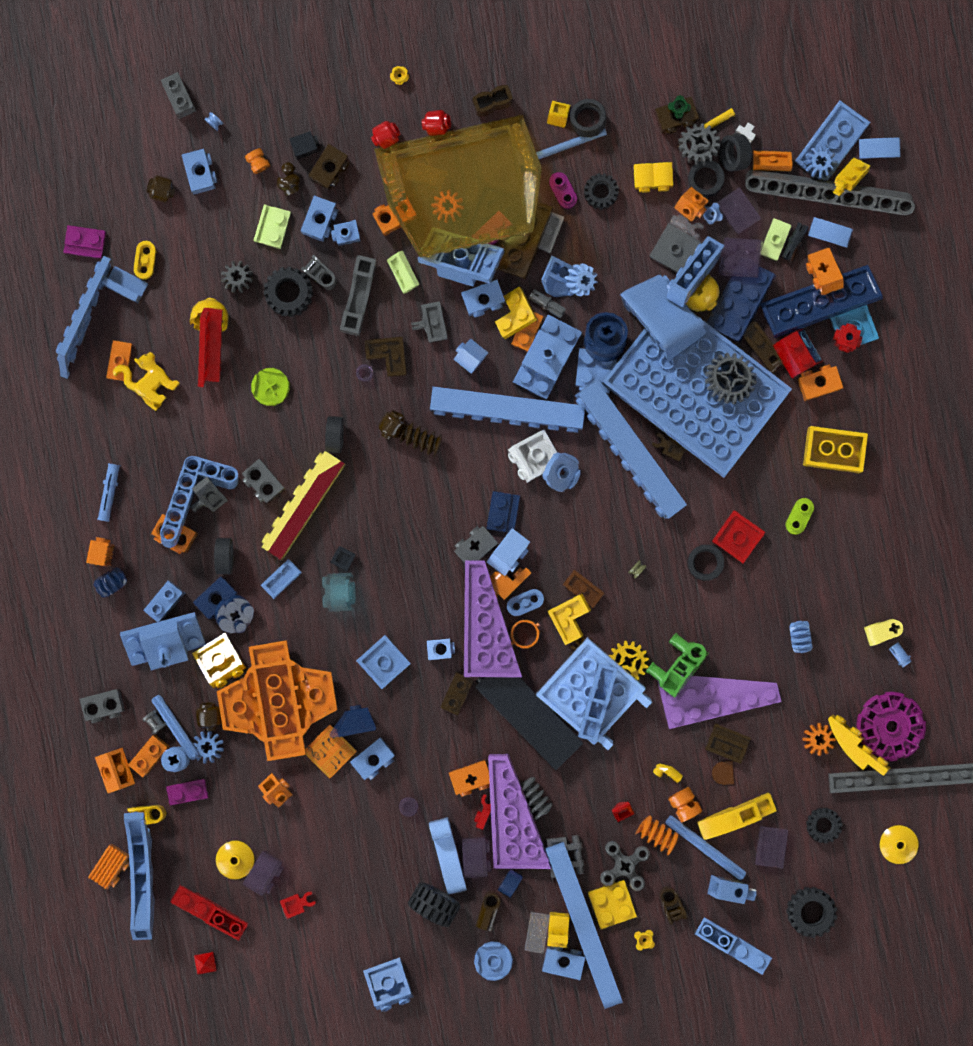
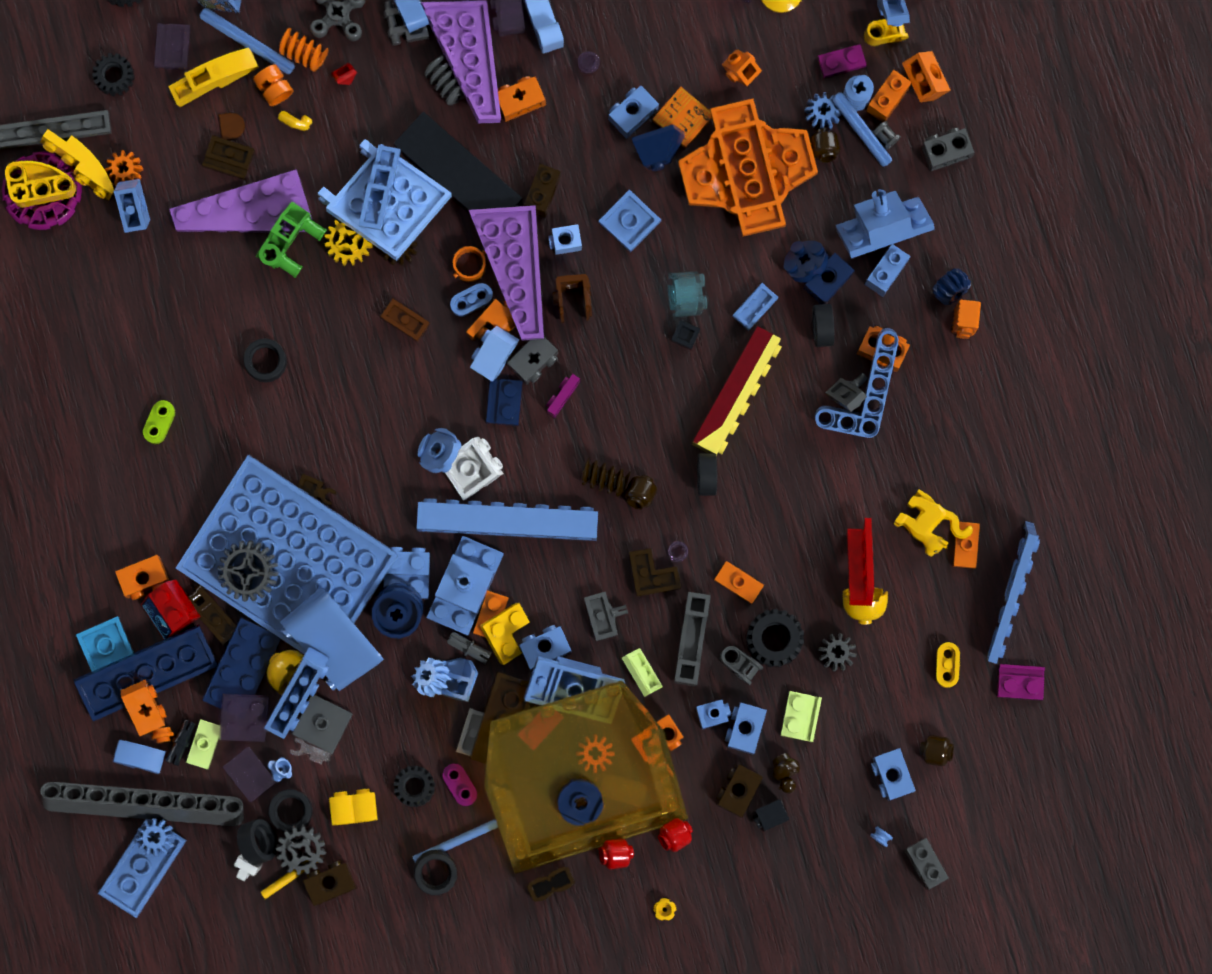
camera: 165 degrees right, 5 degrees down
medium blue pin [97,463,120,522] -> none
medium blue panel [102,266,148,304] -> none
plate [192,633,246,688] -> none
dark grey brick [242,459,285,504] -> none
orange wheel [245,148,270,174] -> none
lime tile [251,368,290,406] -> none
medium blue brick [454,339,488,374] -> none
red plate [474,794,491,830] -> none
yellow slope [547,101,571,128] -> none
yellow plate [548,594,591,645] -> none
medium blue brick [575,381,687,519] -> none
olive bush [628,560,646,579] -> none
dark green plate [668,95,691,118] -> none
orange brick [674,187,709,222] -> none
red plate [711,510,765,564] -> none
orange plate [753,151,792,171] -> none
medium blue gear [790,621,813,653] -> none
yellow brick [803,426,868,473] -> none
yellow plate [833,158,870,196] -> none
red brick [833,323,863,353] -> none
medium blue slope [859,138,901,159] -> none
light yellow piece [864,619,903,646] -> none
yellow dish [880,825,918,864] -> none
medium blue pin [889,642,912,668] -> none
none -> yellow beam [5,161,76,208]
none -> medium blue brick [114,179,150,233]
none -> orange plate [151,727,174,743]
none -> magenta plate [546,374,580,418]
none -> reddish brown piece [552,274,592,323]
none -> dark blue plate [557,779,603,826]
none -> orange plate [714,561,764,604]

